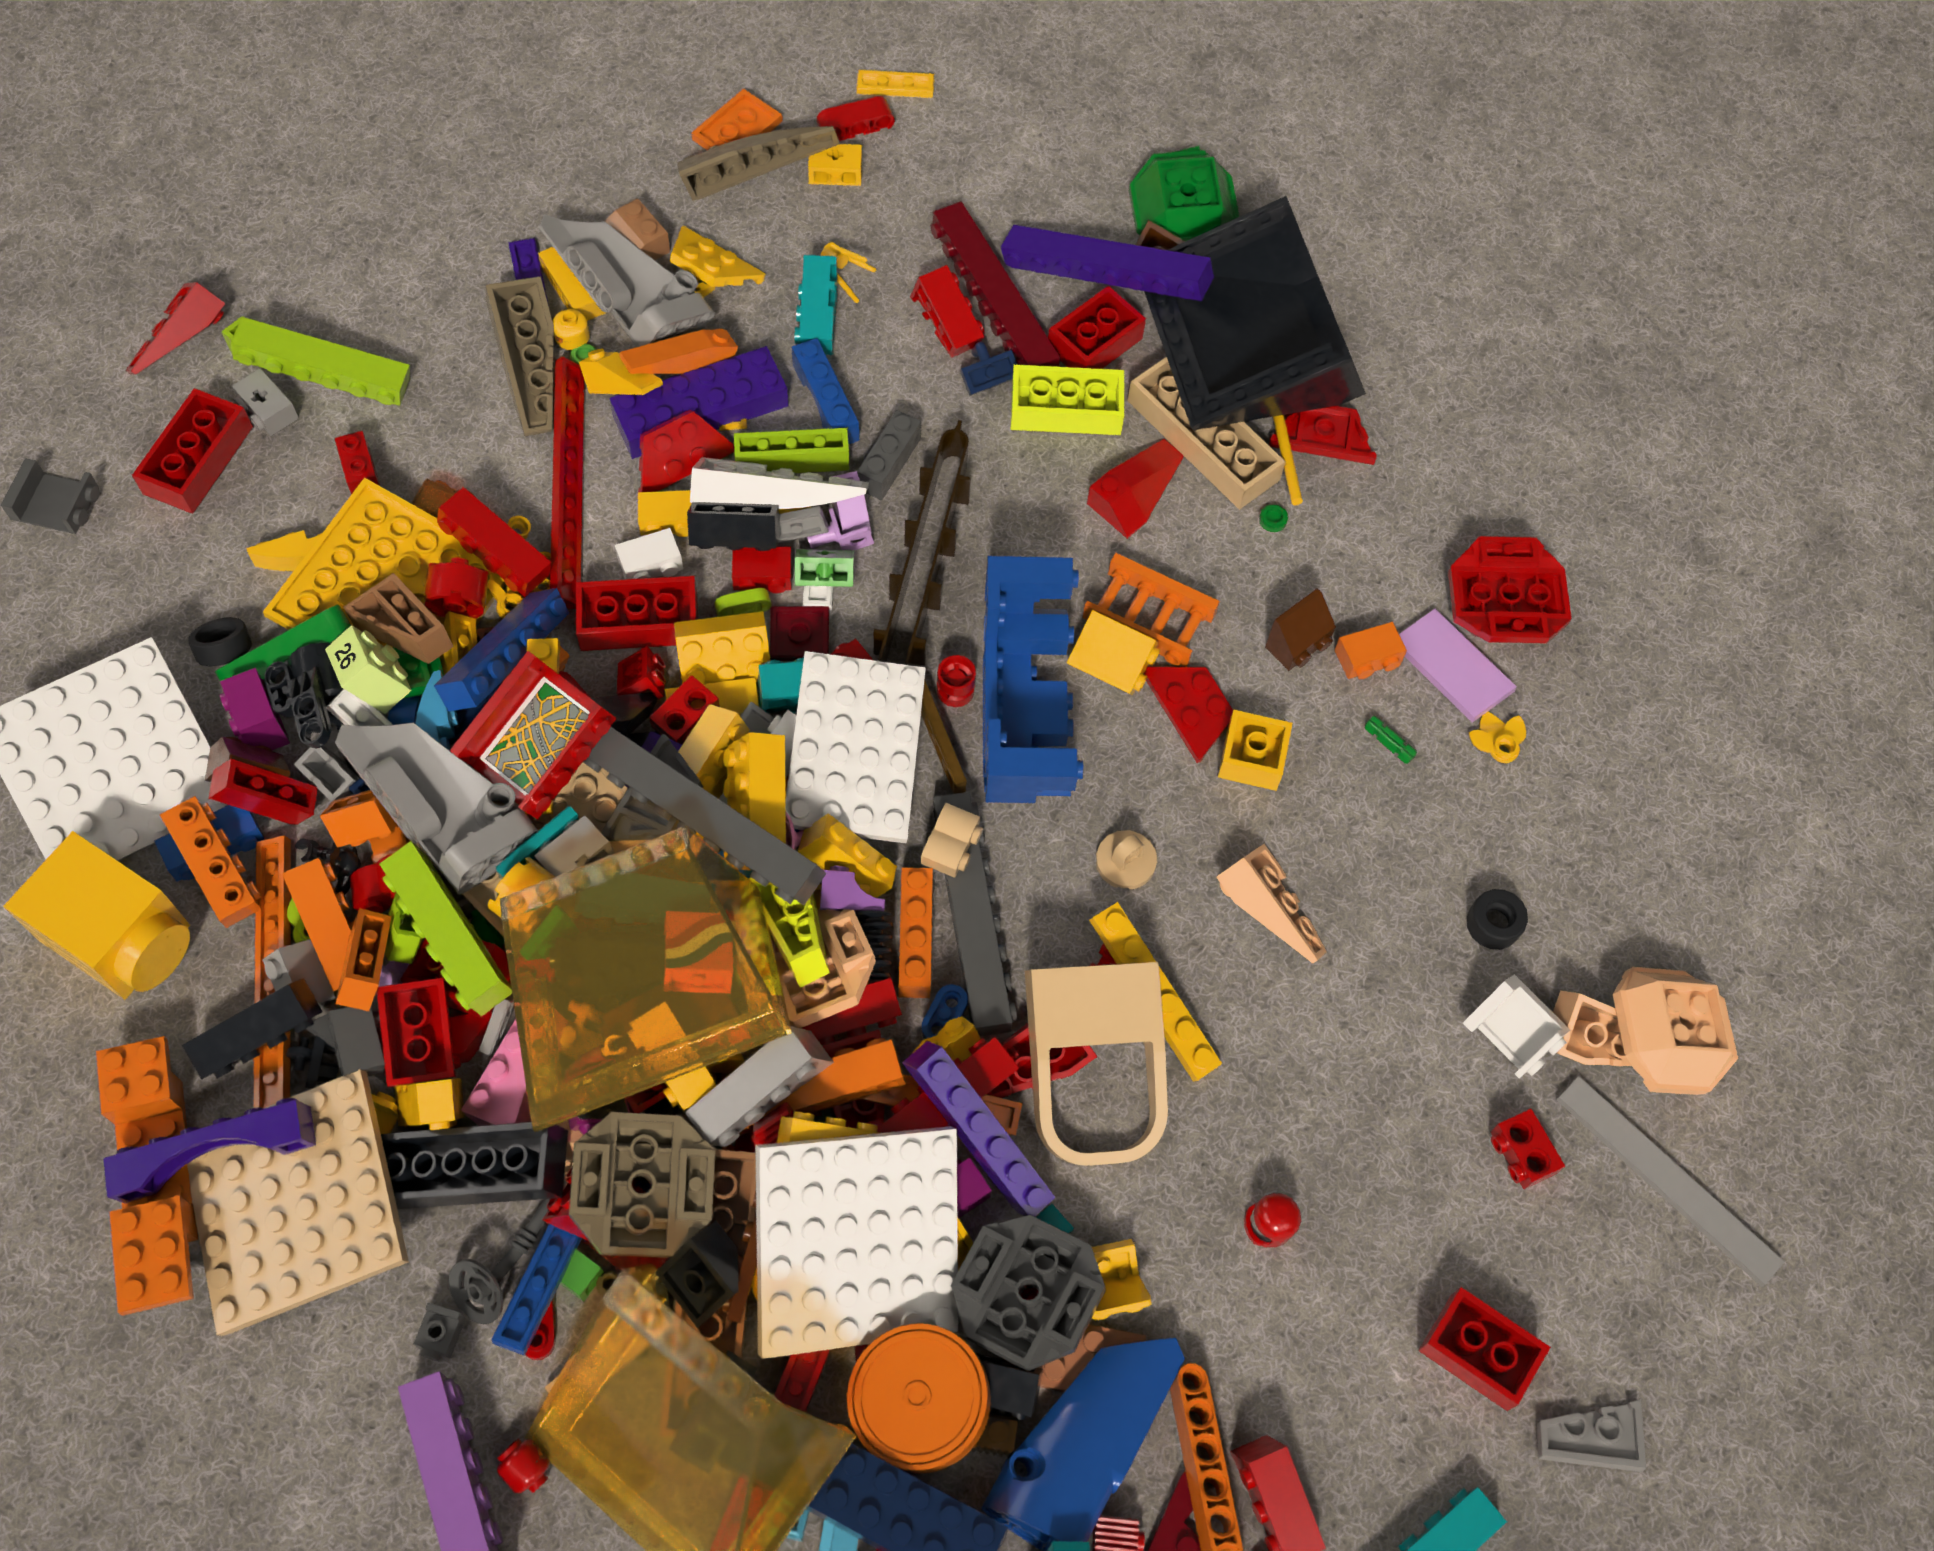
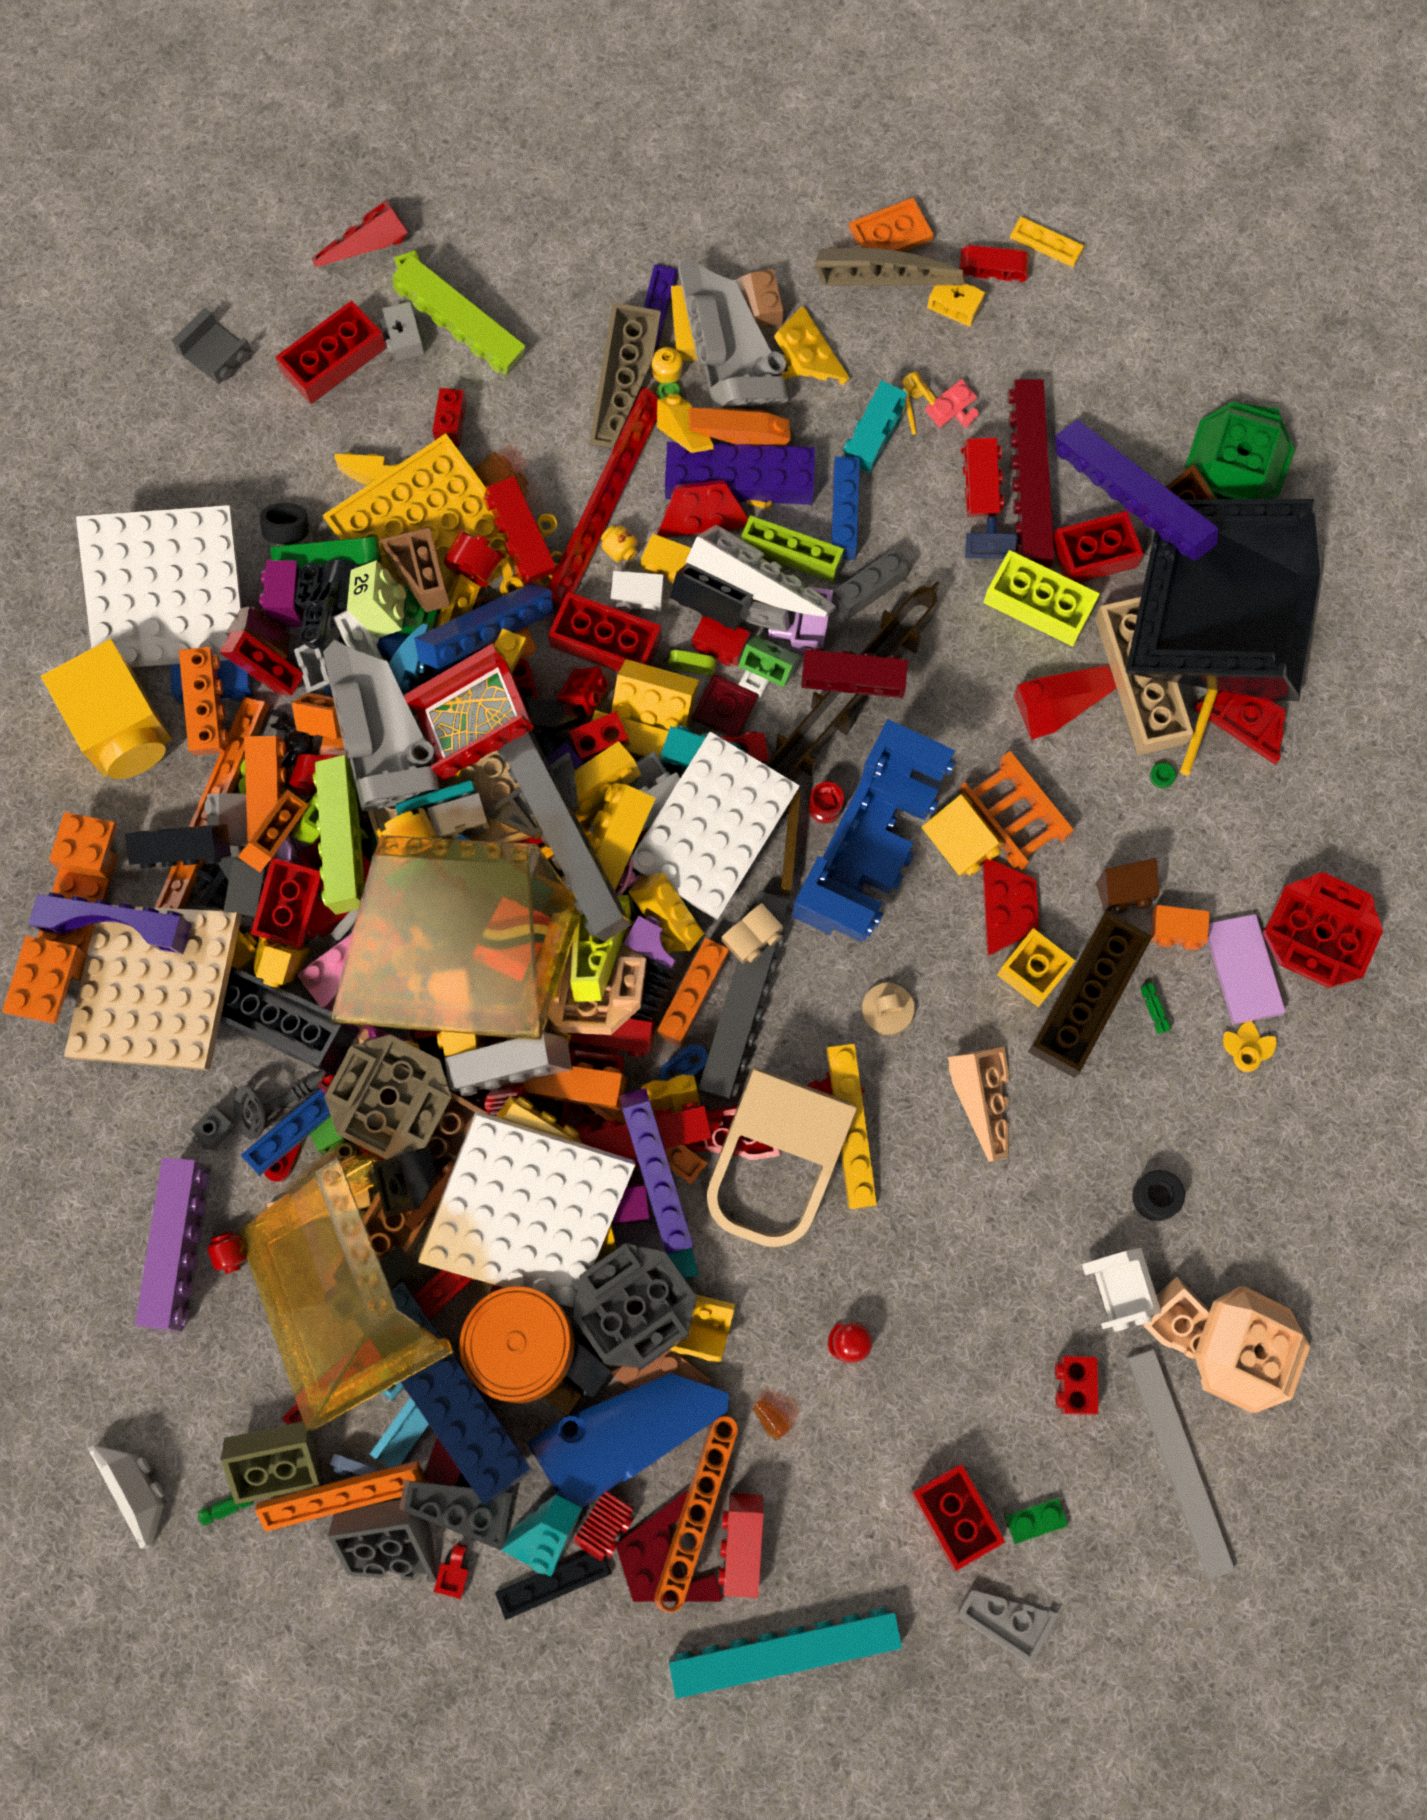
camera: 30 degrees right, 10 degrees up
none -> yellow head [601,525,638,562]
none -> clear orange cone [752,1398,792,1441]
none -> dark red brick [801,648,908,698]
none -> coral plate [924,379,978,428]
none -> green plate [1004,1498,1068,1544]
none -> dark brown brick [1028,911,1153,1078]

